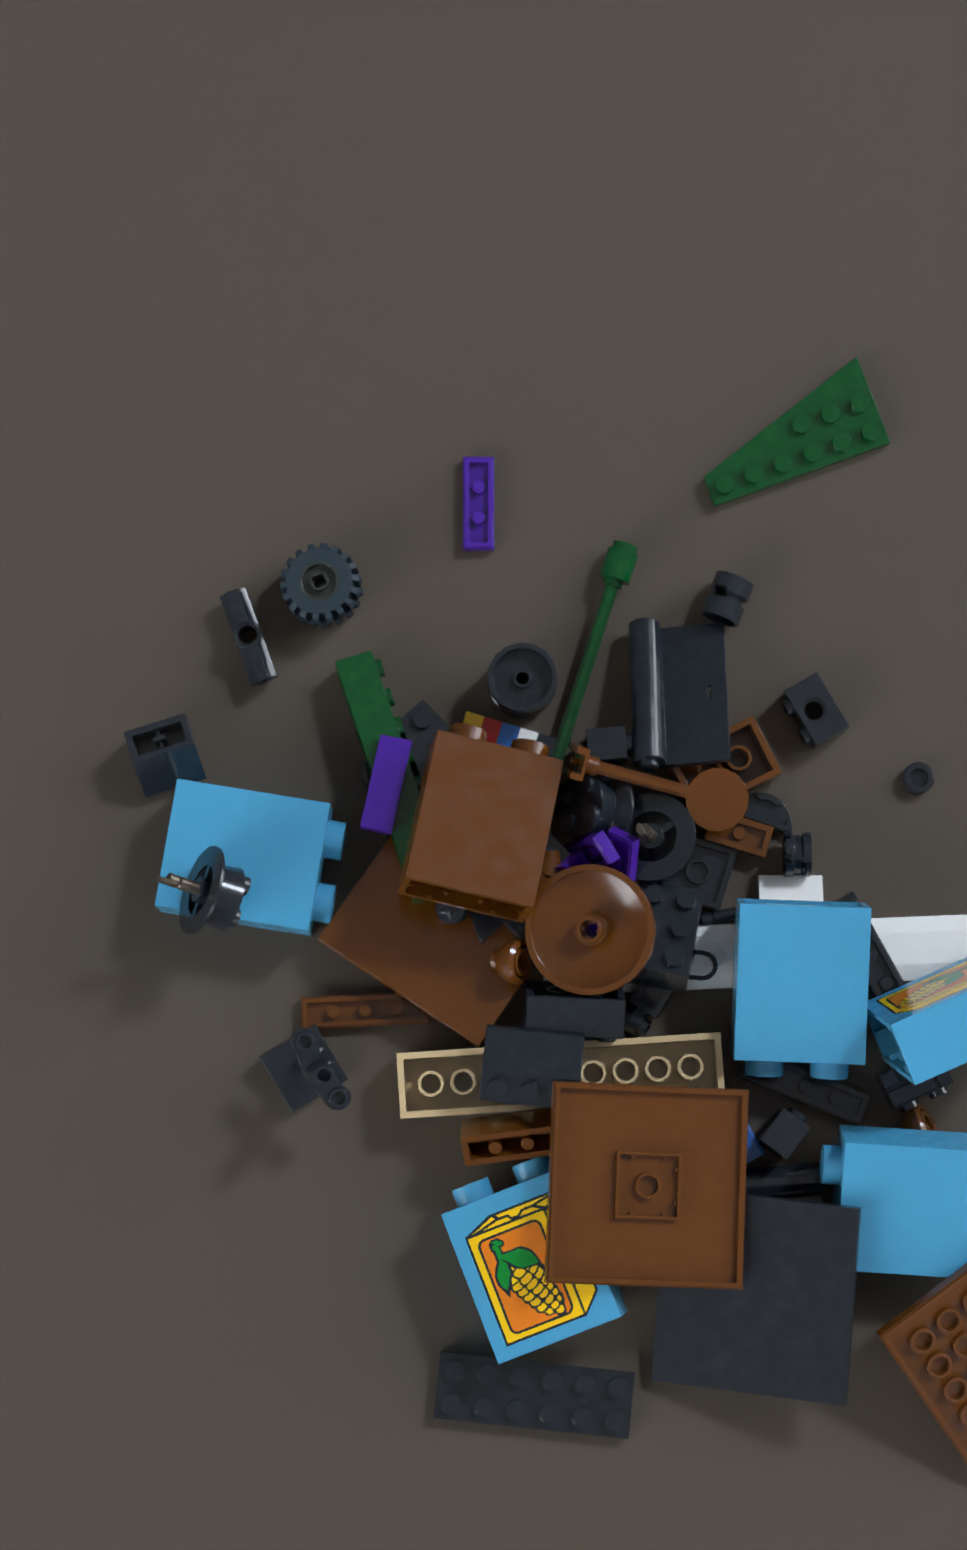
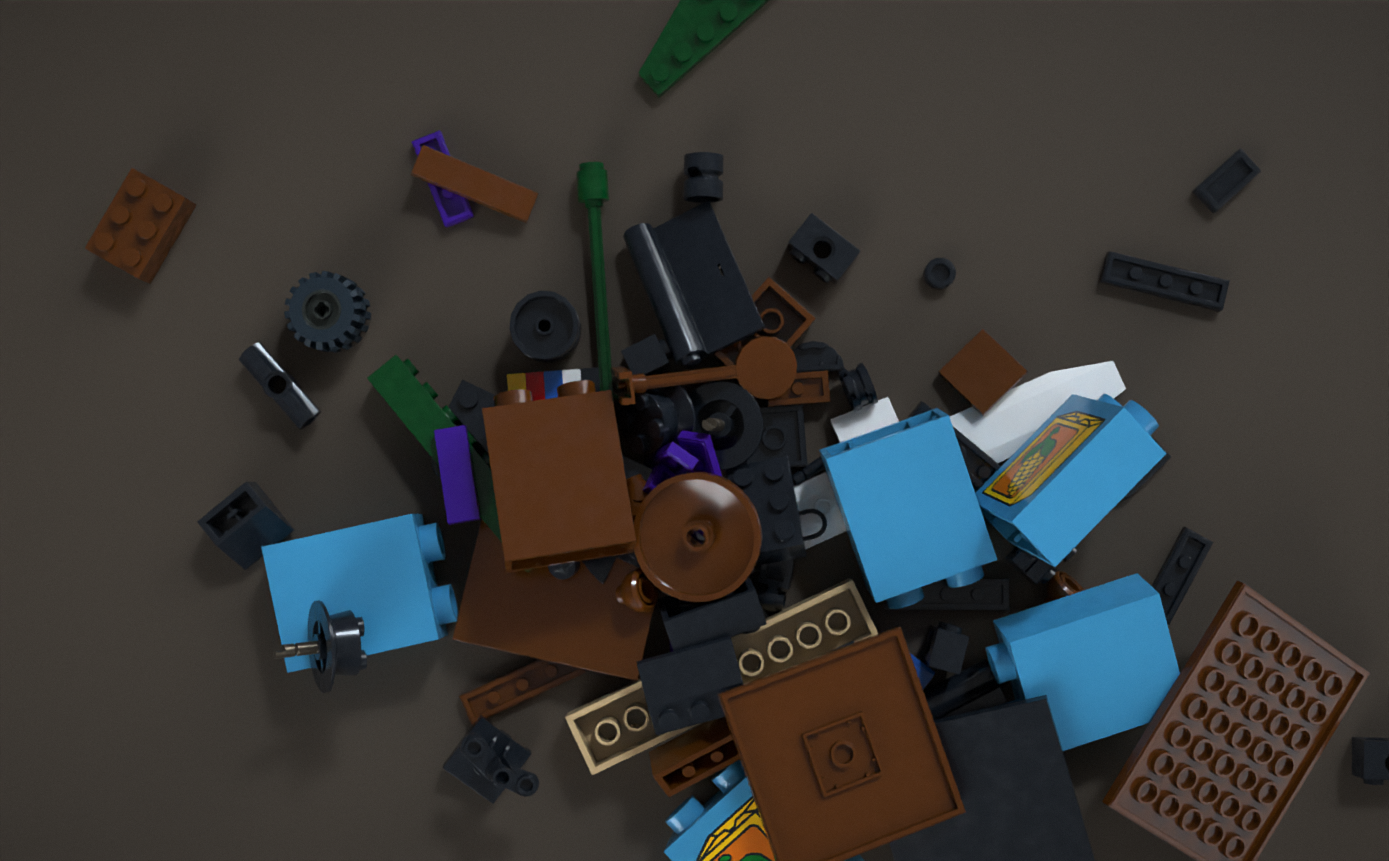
camera: 15 degrees left, 5 degrees up
none -> reddish brown brick [85,168,197,284]
none -> reddish brown tile [411,145,539,223]
none -> reddish brown tile [938,329,1028,416]

